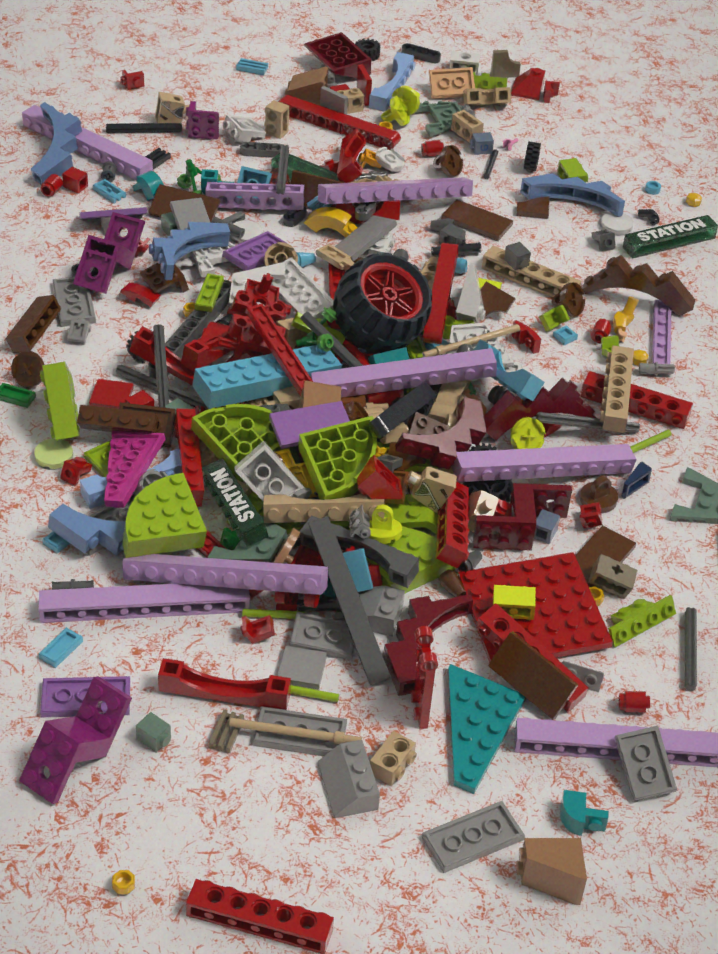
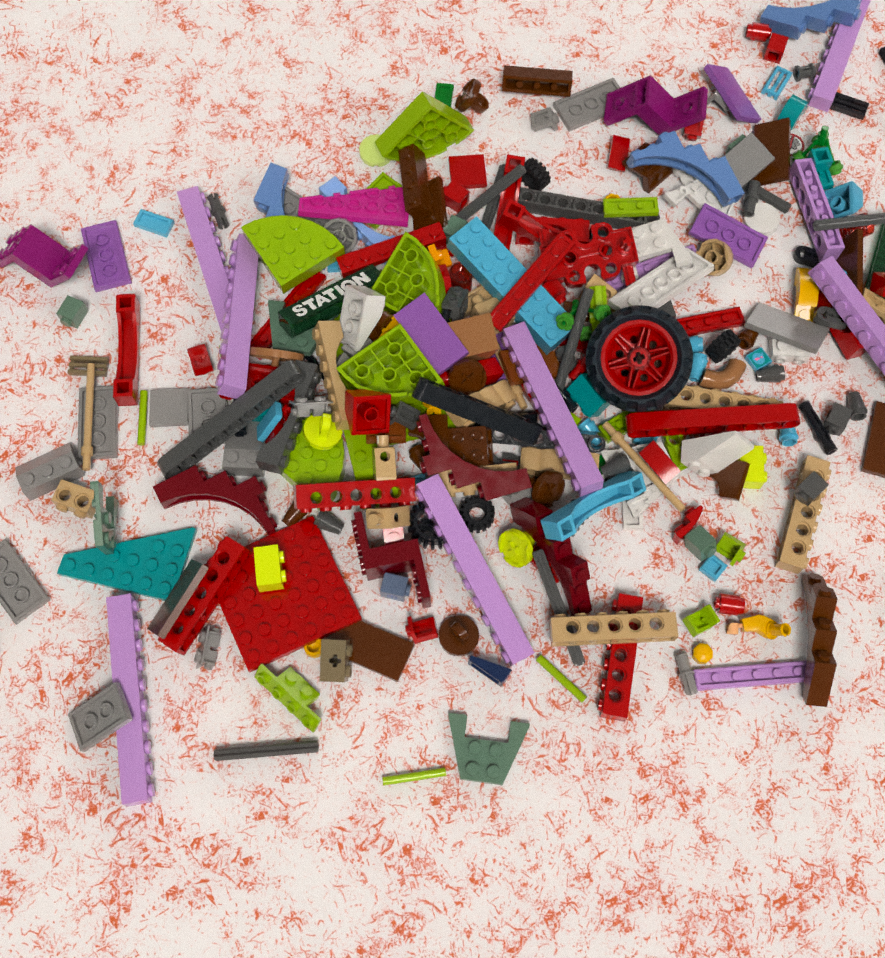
camera: 80 degrees right, 25 degrees up
red bracket [60,457,92,485] -> none
medium azure cone [296,252,316,267] -> none
tan hinge [316,244,354,272] -> none
red hinge [411,626,438,729] -> none
reddish brown tile [552,282,585,317] -> none
teal brick [560,790,609,836] -> none
red brick [618,691,650,713] -> none
none -> sand green wing [90,481,118,555]
none -> red slope [639,440,681,484]
none -> sand green brick [684,525,717,562]

